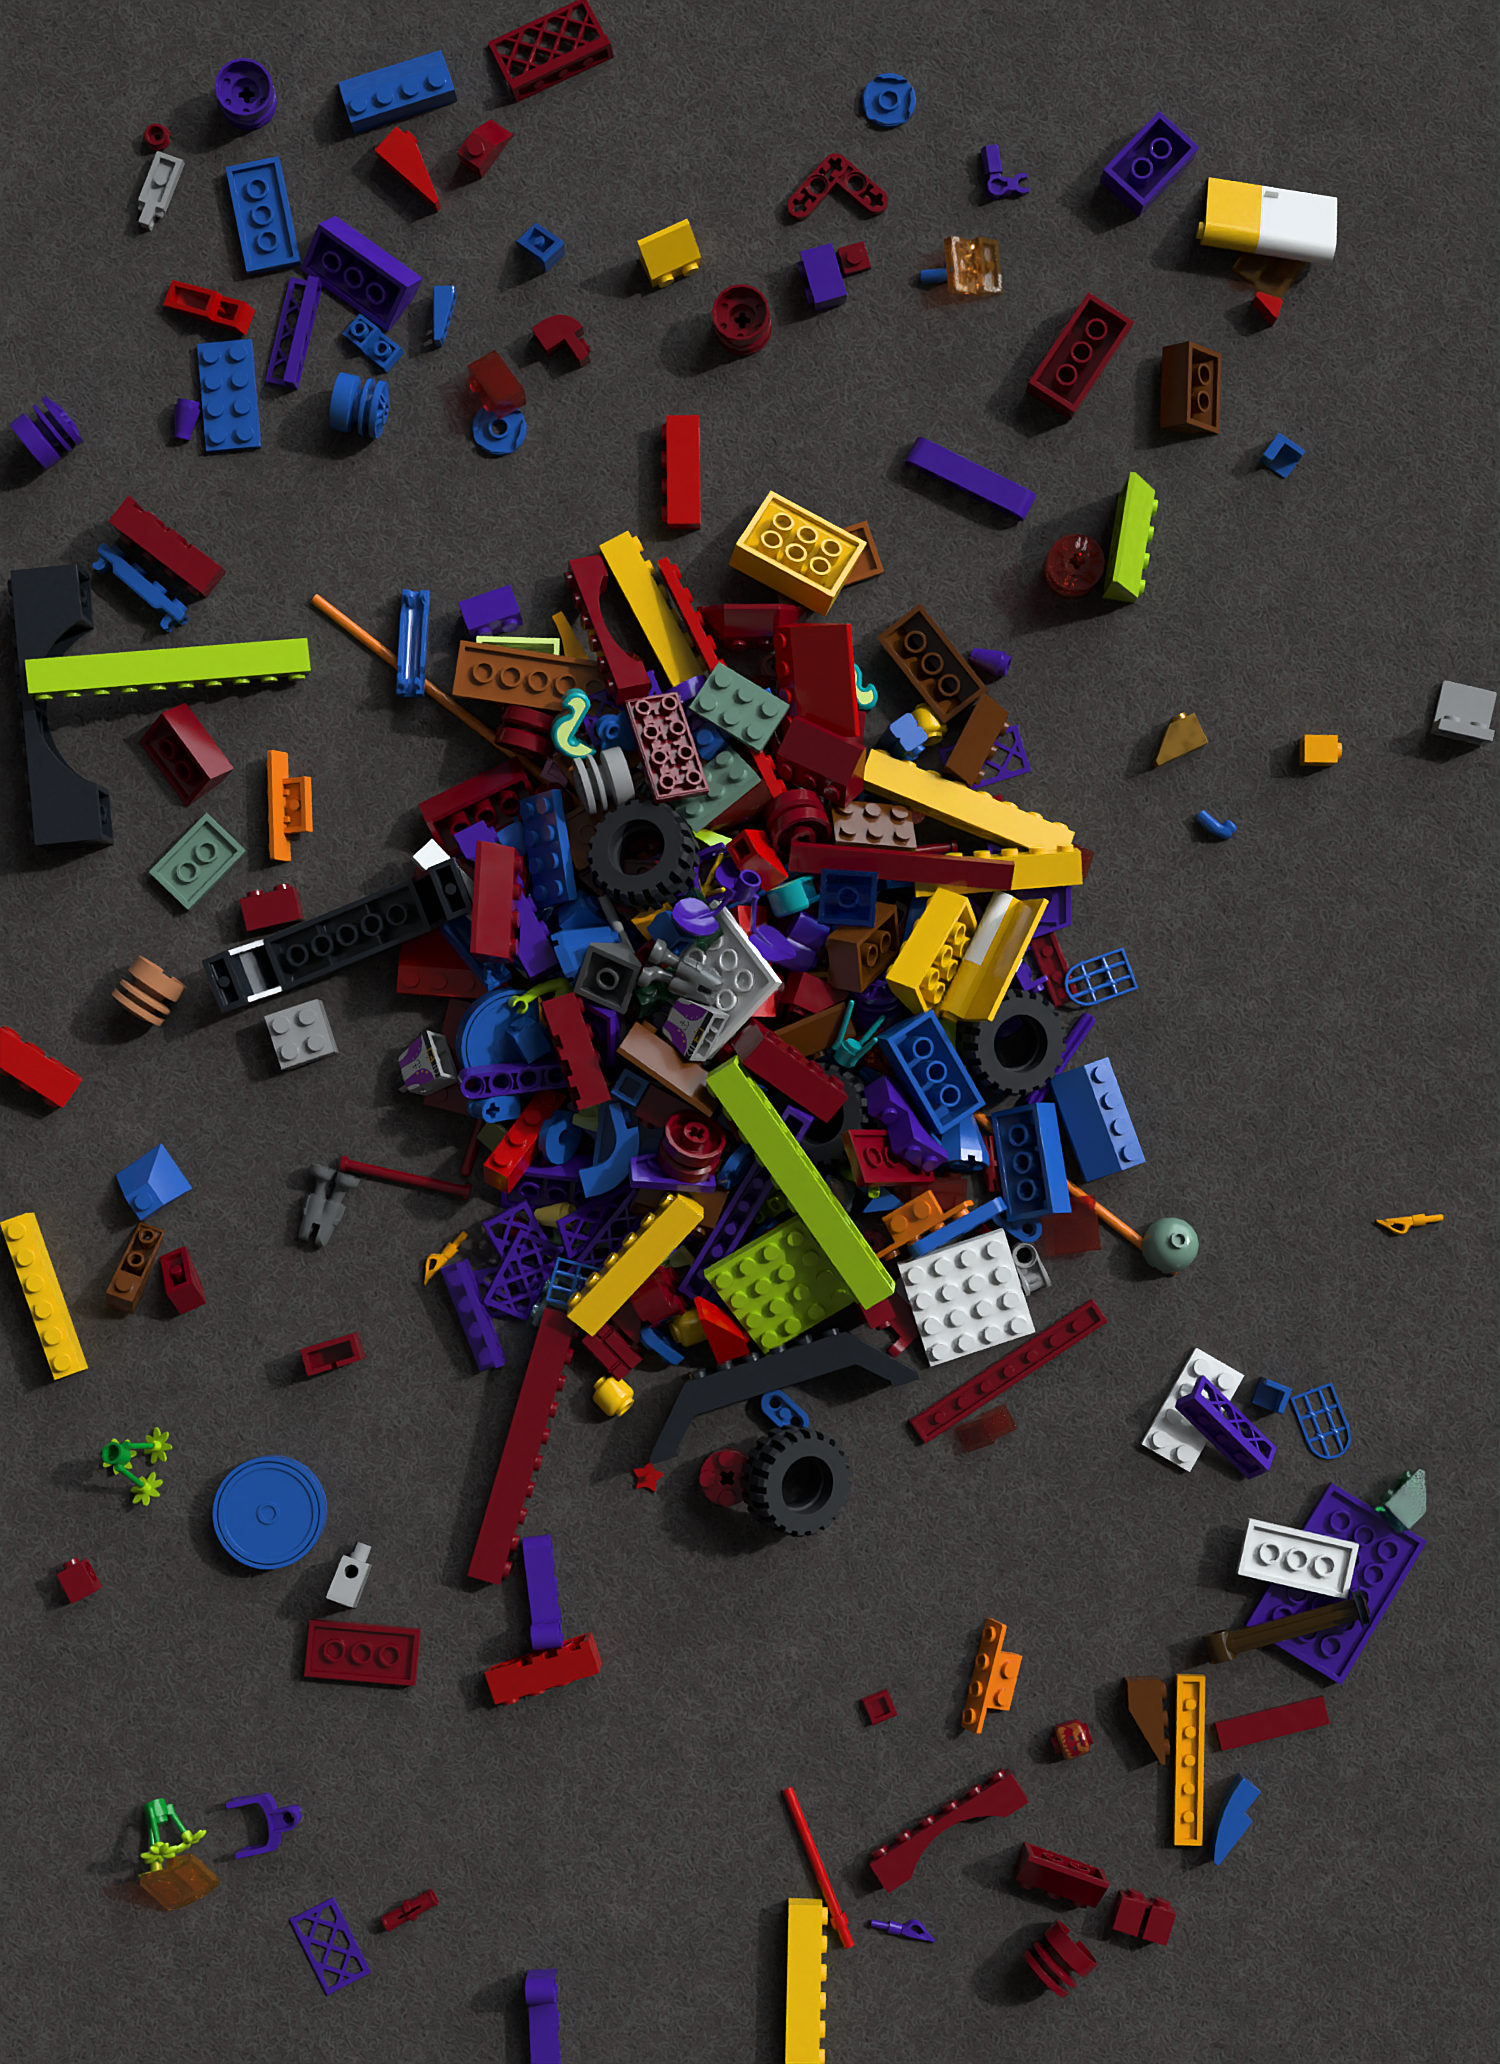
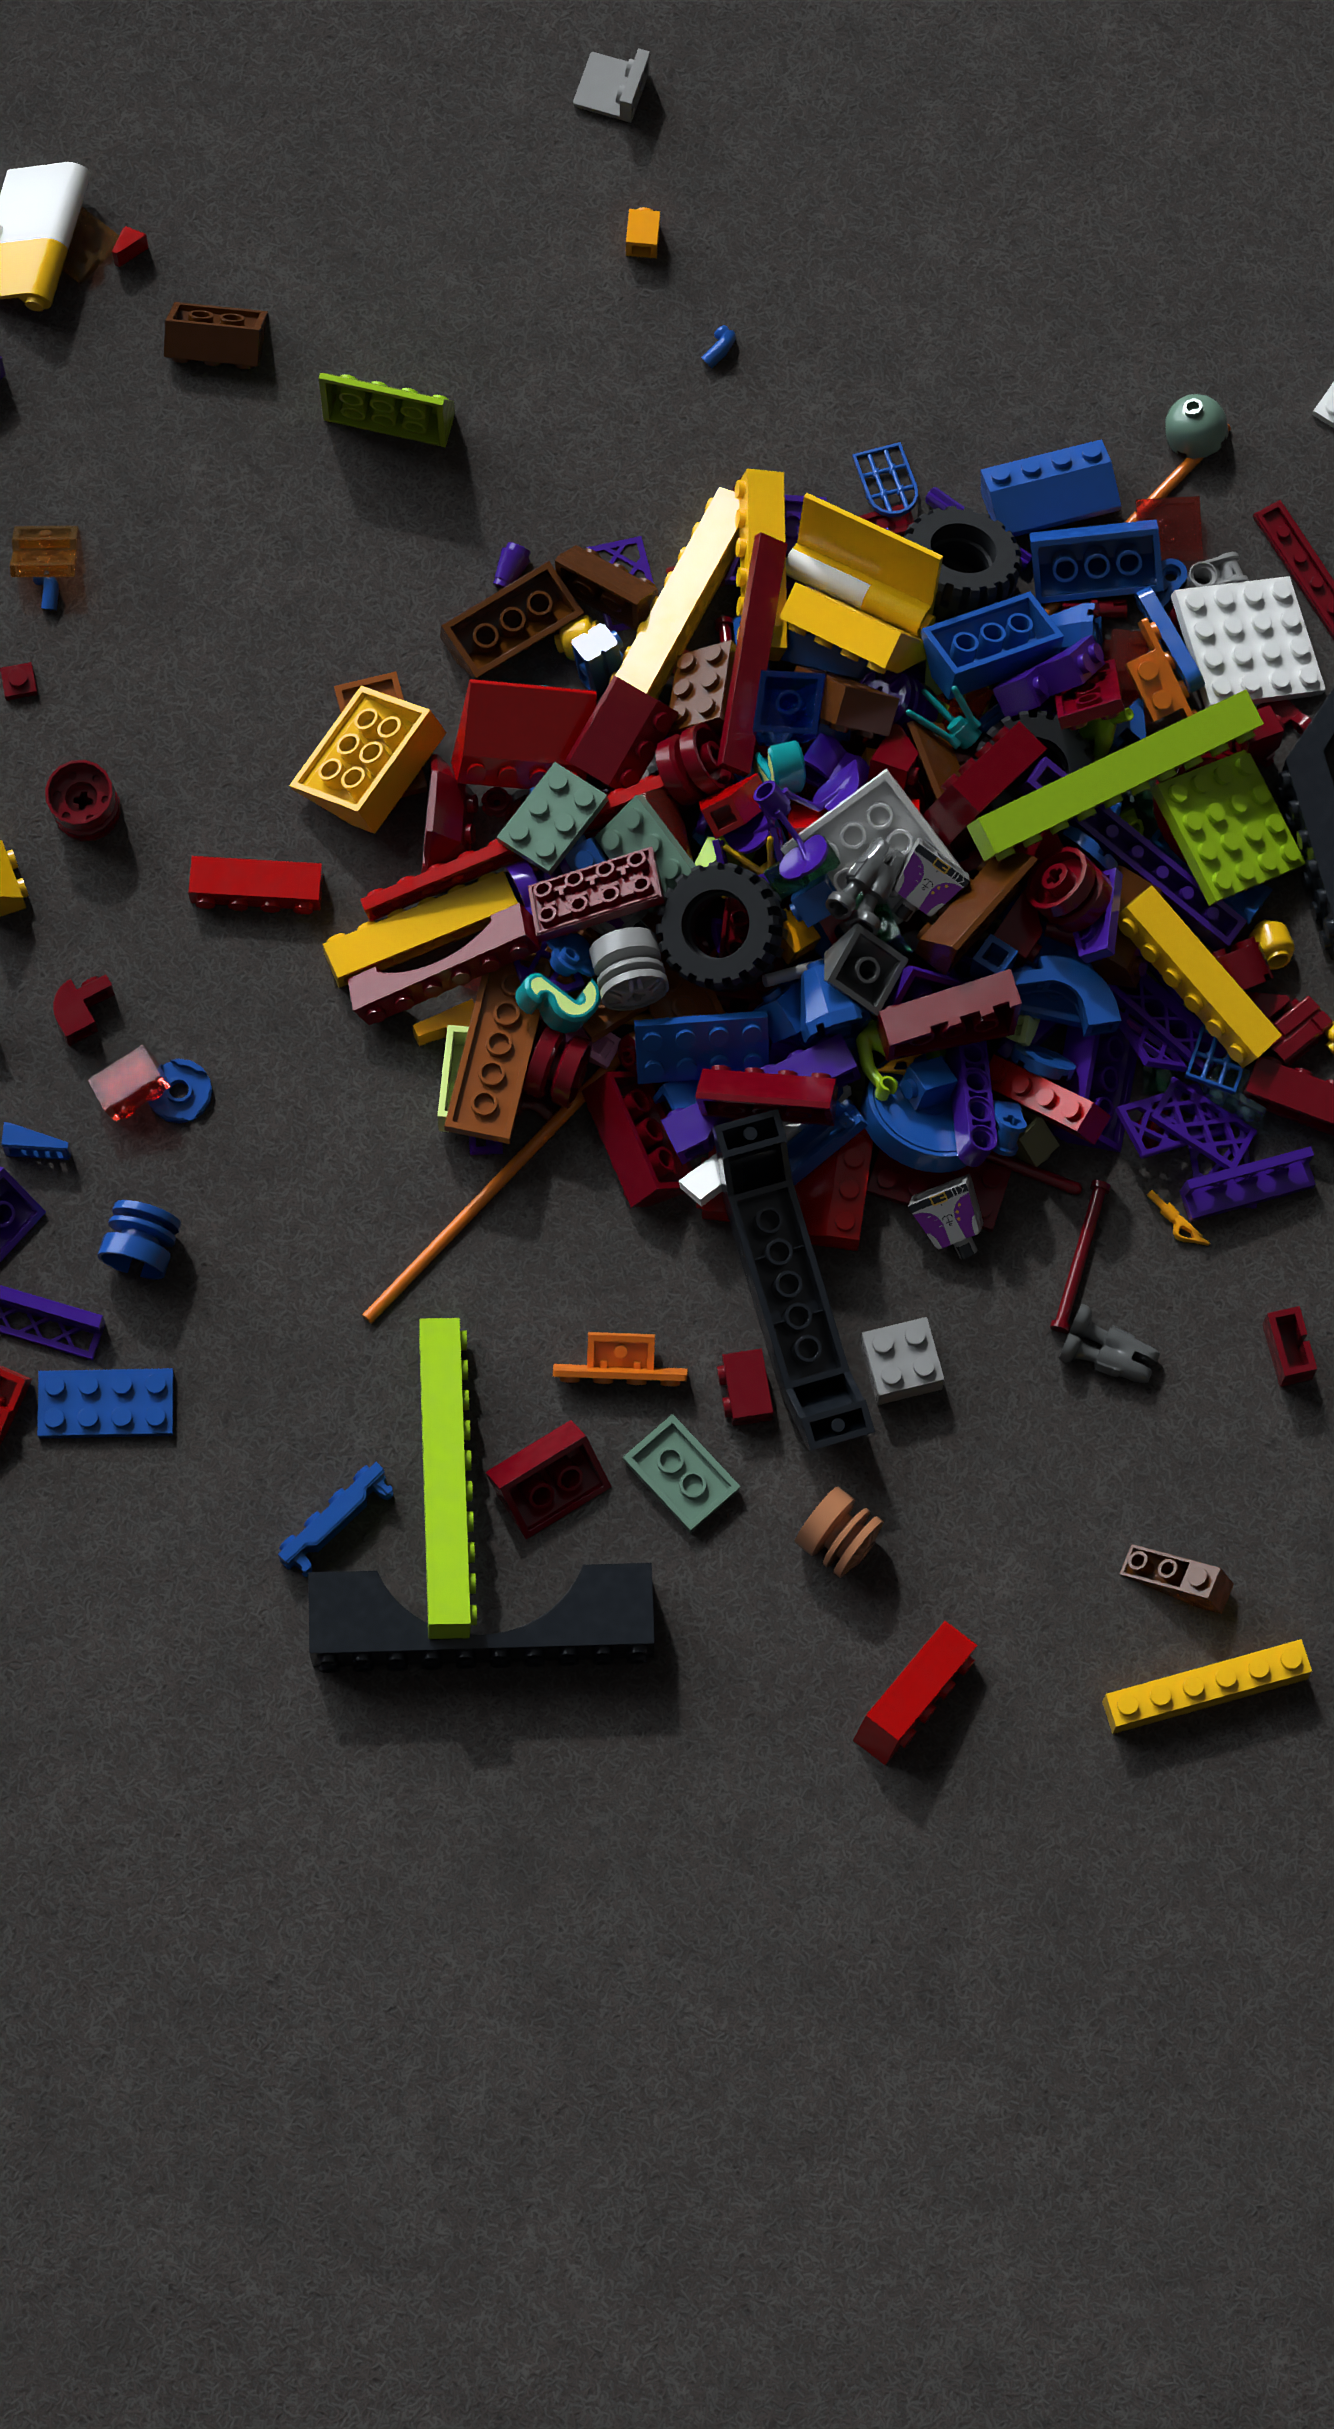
camera: 90 degrees left, 15 degrees down
dark purple wheel [10,395,84,470] -> none
dark red wedge [108,495,226,598] -> none
blue slope [116,1143,193,1221] -> none
dark red slope [160,1246,206,1314] -> none
dark purple cone [174,398,201,440] -> none
blue slope [342,314,405,373] -> none
blue piece [396,589,430,698] -> none
dark purple brick [458,585,524,642] -> none
light yellow cone [534,1202,577,1229] -> none
blue plate [640,1322,686,1365] -> none
red slope [694,1296,751,1363] -> none
dark purple brick [796,243,847,312] -> none
dark purple beam [905,437,1036,521] -> none
dark red brick [1025,292,1134,421] -> none
clear red wheel [1043,534,1105,600] -> none
pearl gold slope [1153,712,1208,769] -> none
blue panel [1259,433,1306,478] -> none
light orange hand [1376,1214,1443,1235] -> none

